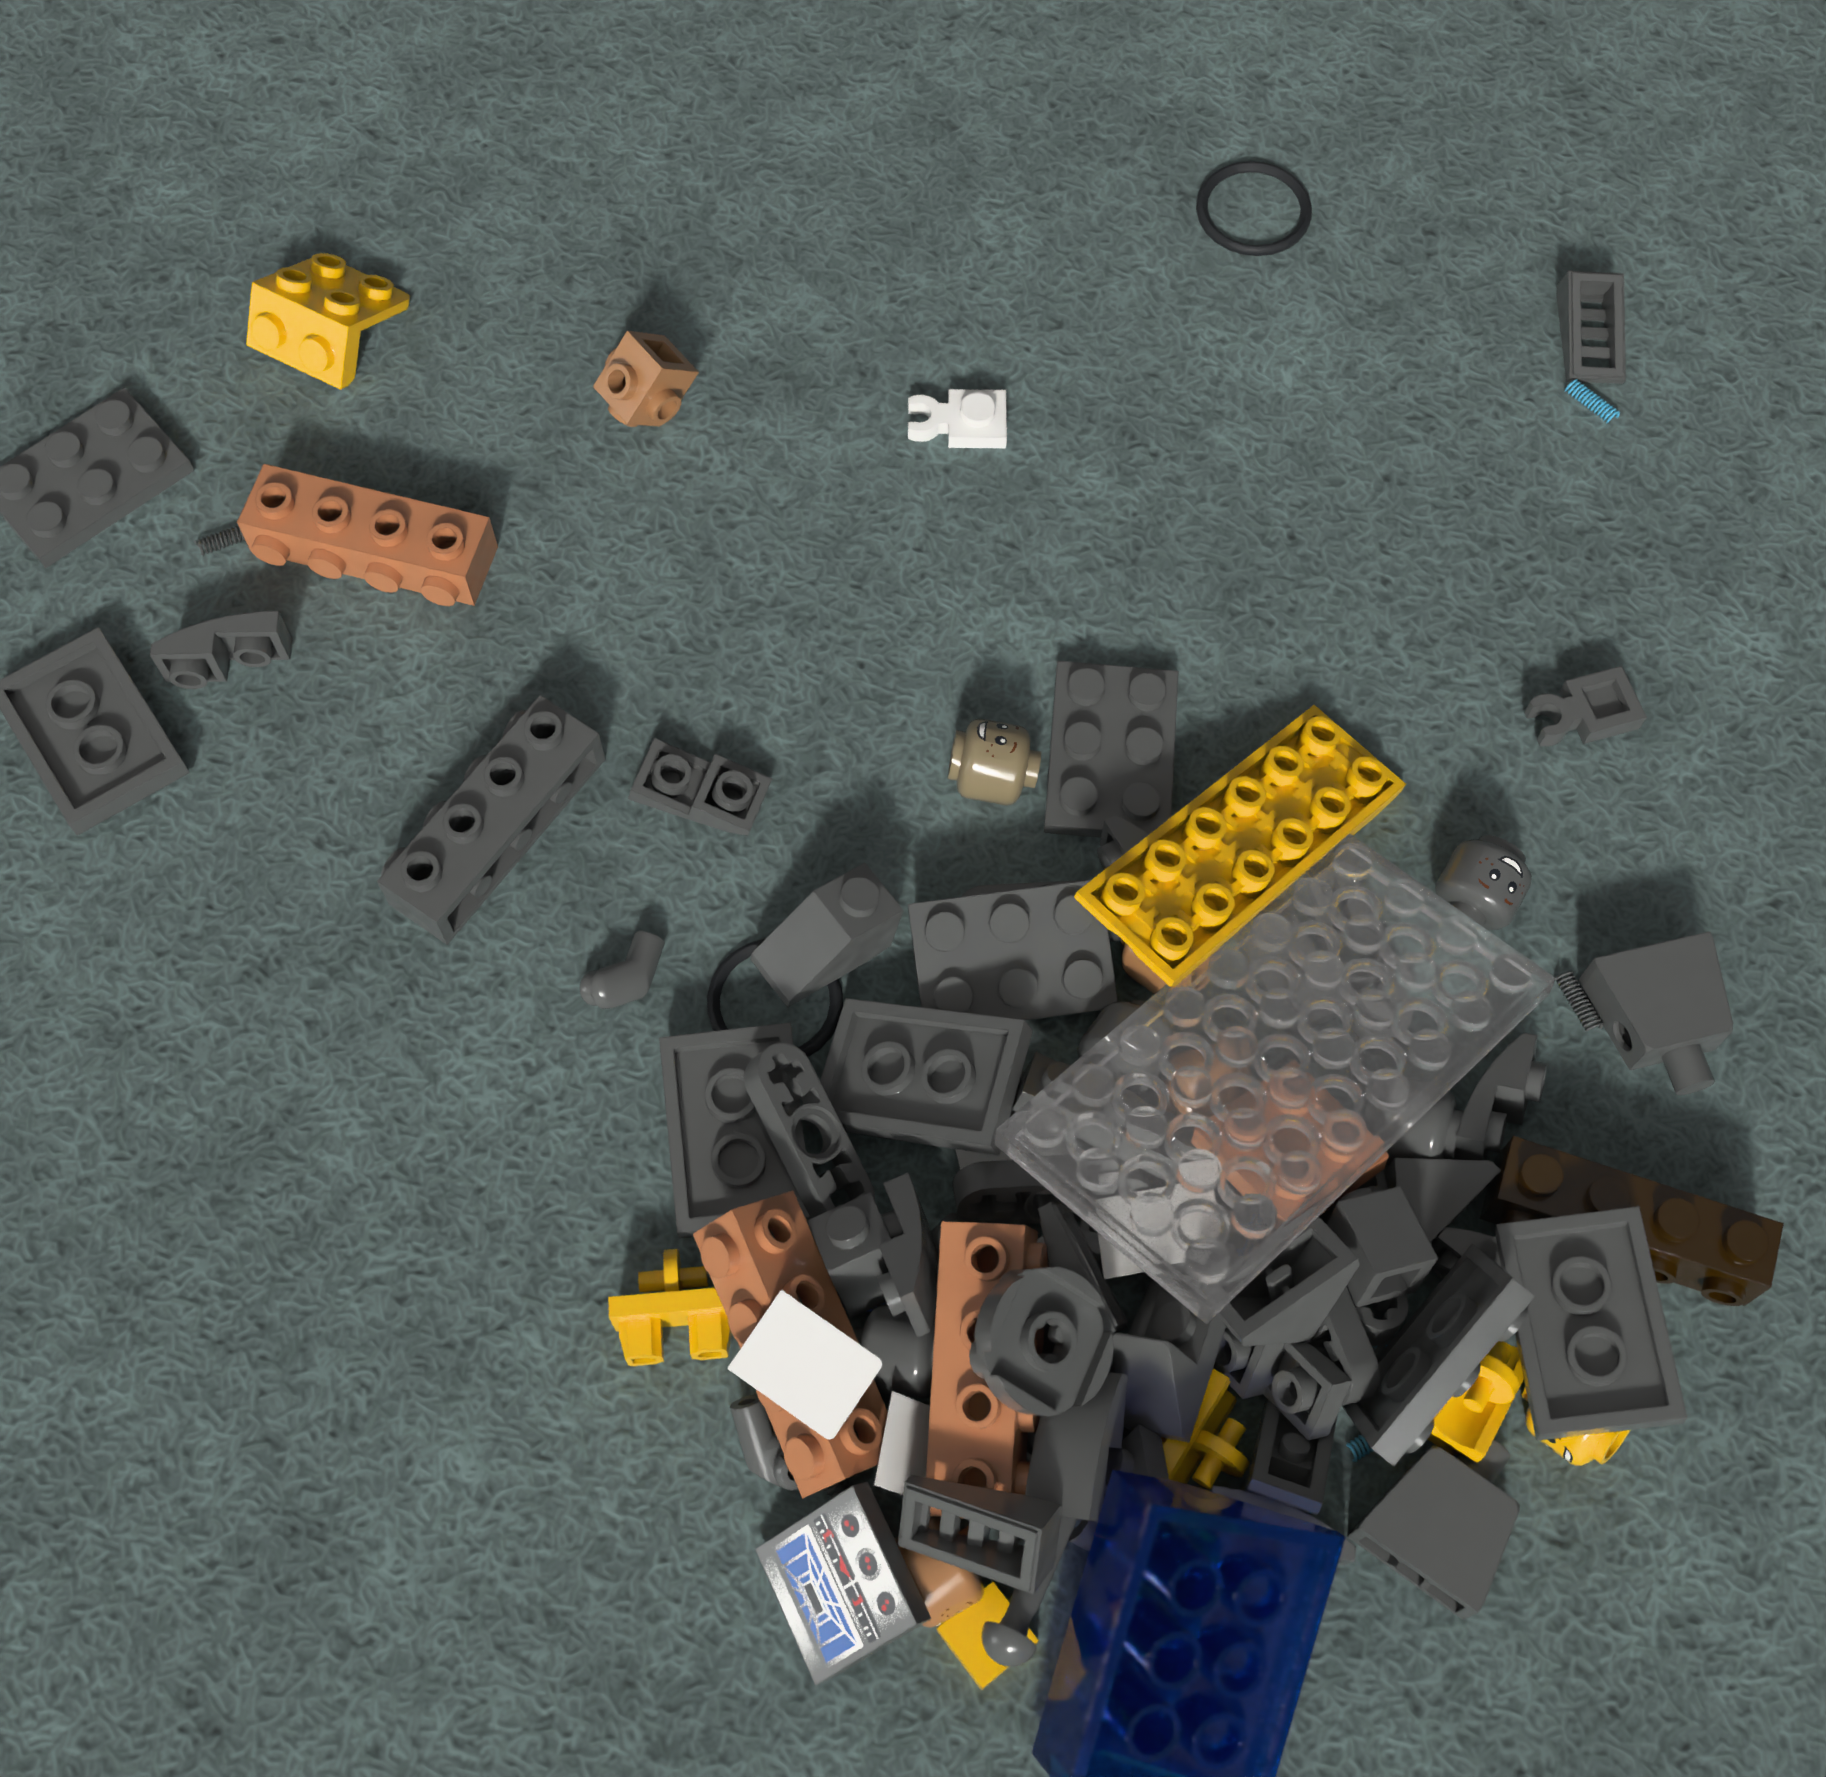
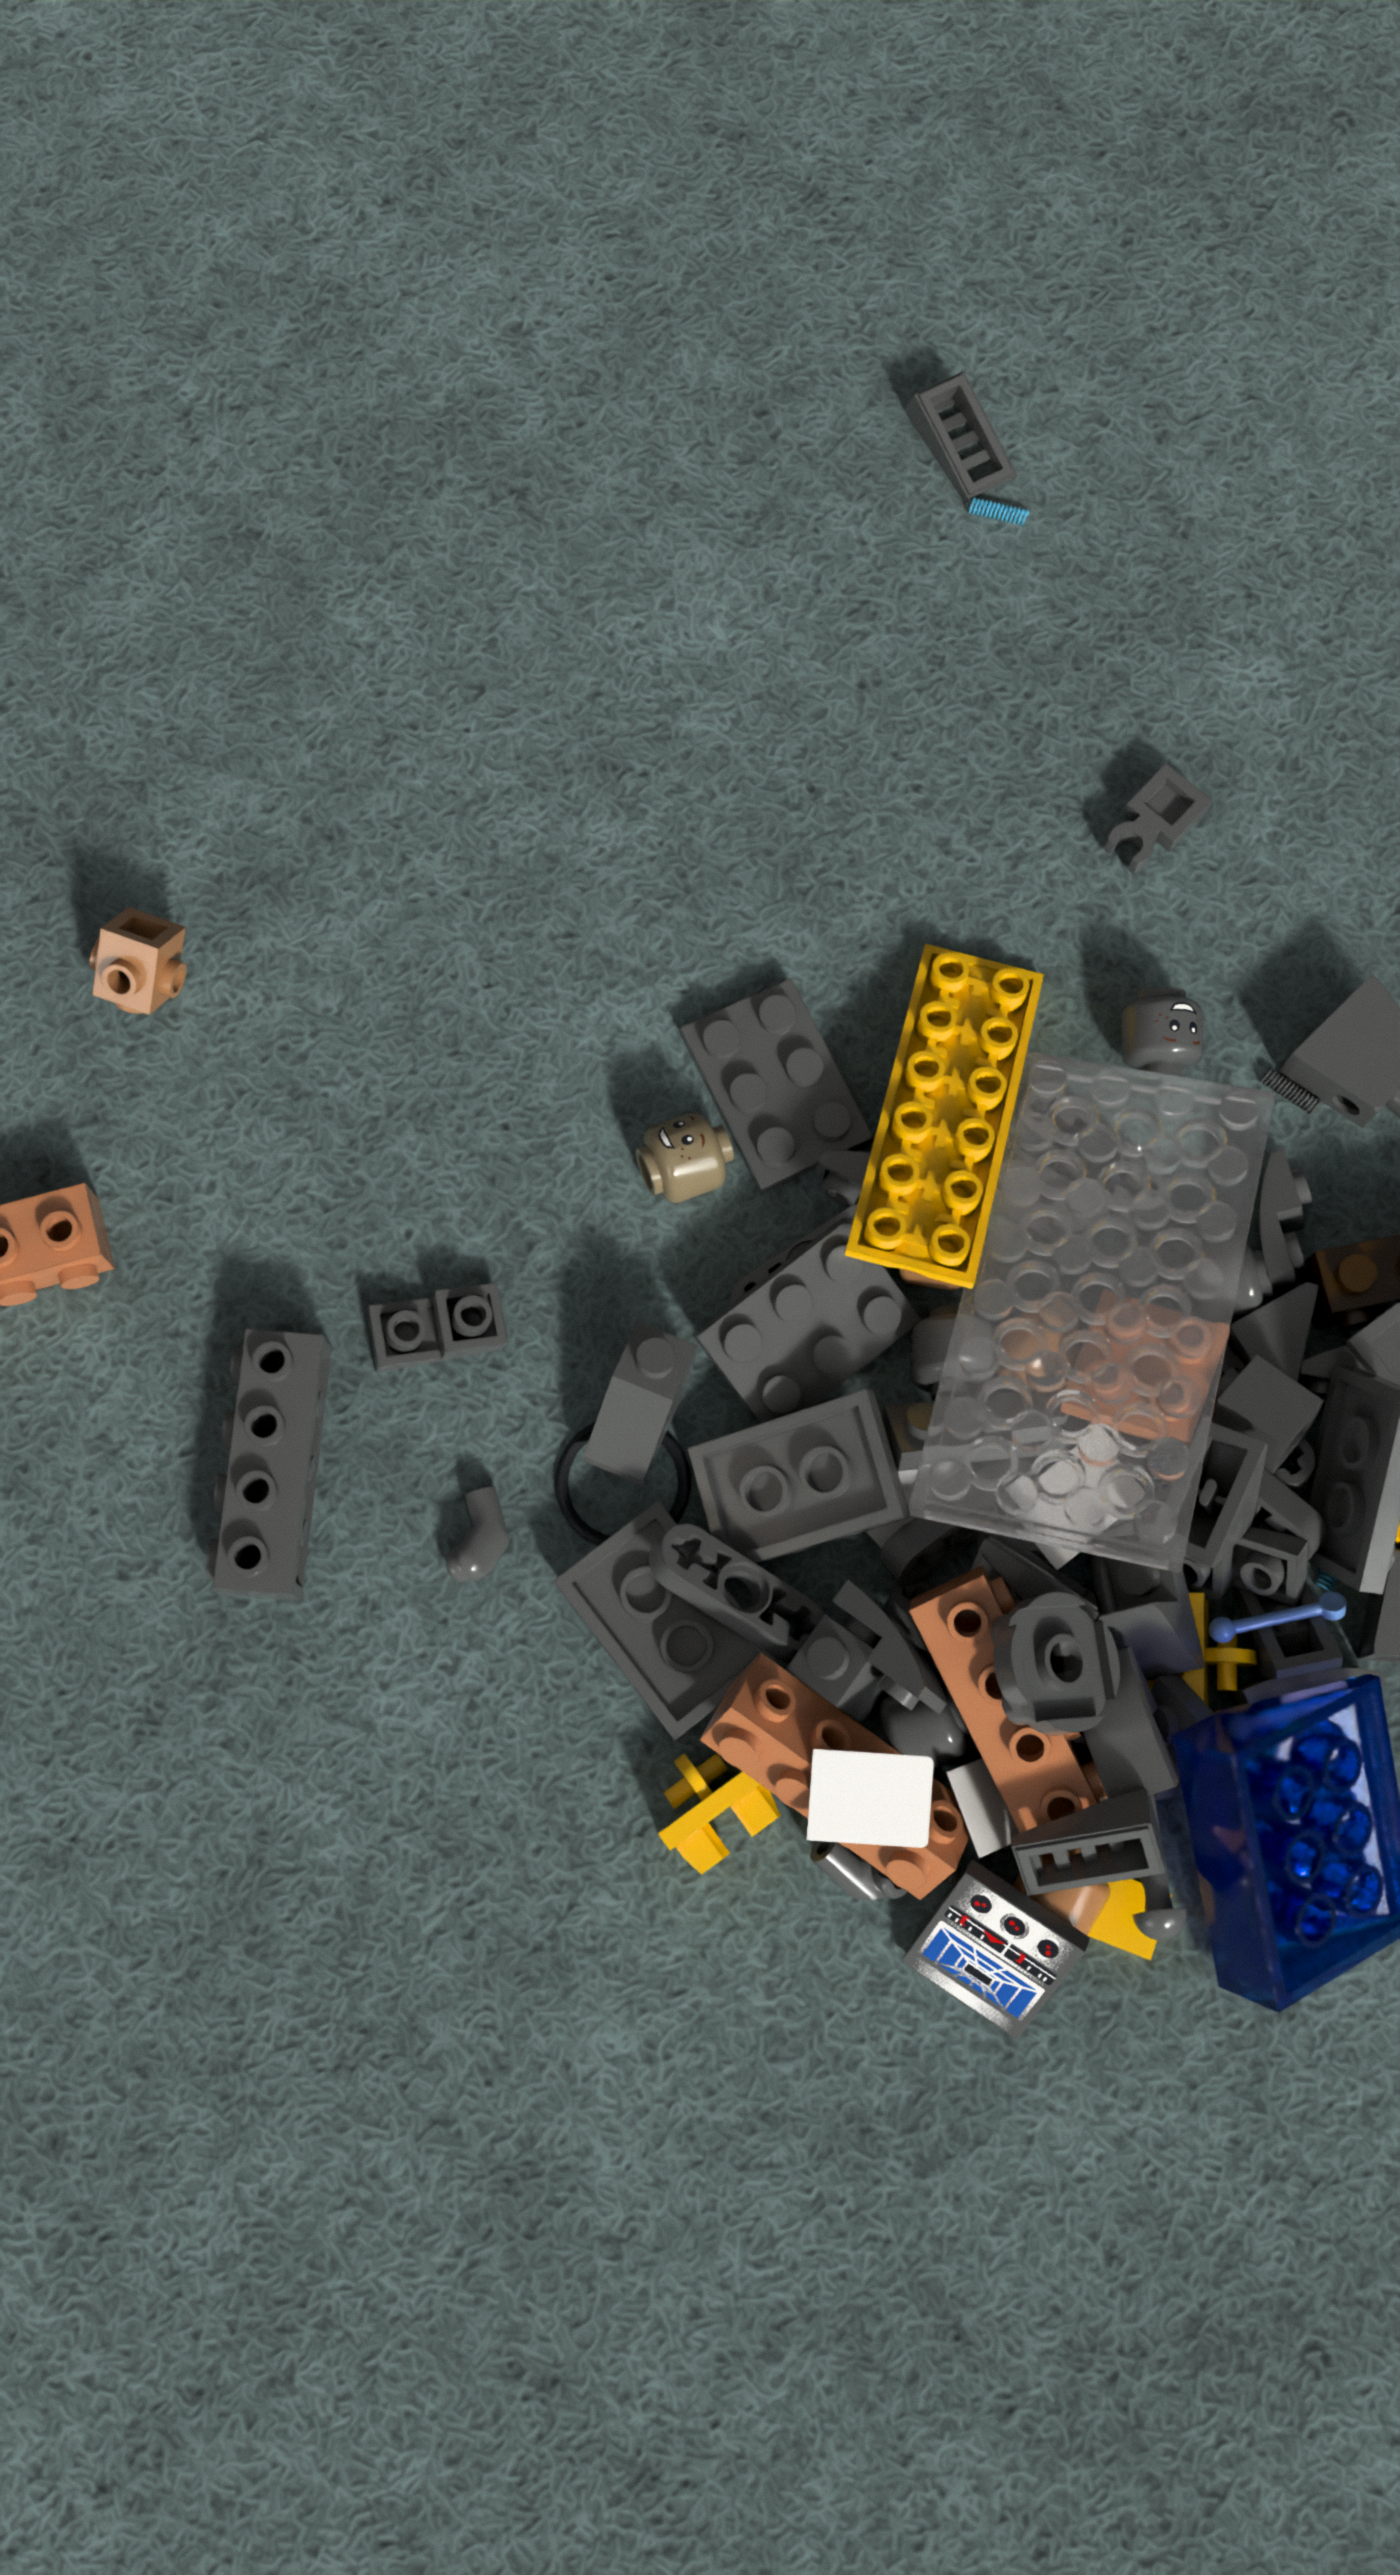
camera: 30 degrees left, 10 degrees up
white plate [908,389,1007,448] -> none
black tyre [1196,161,1312,256] -> none
none -> medium blue hinge [1209,1592,1346,1643]

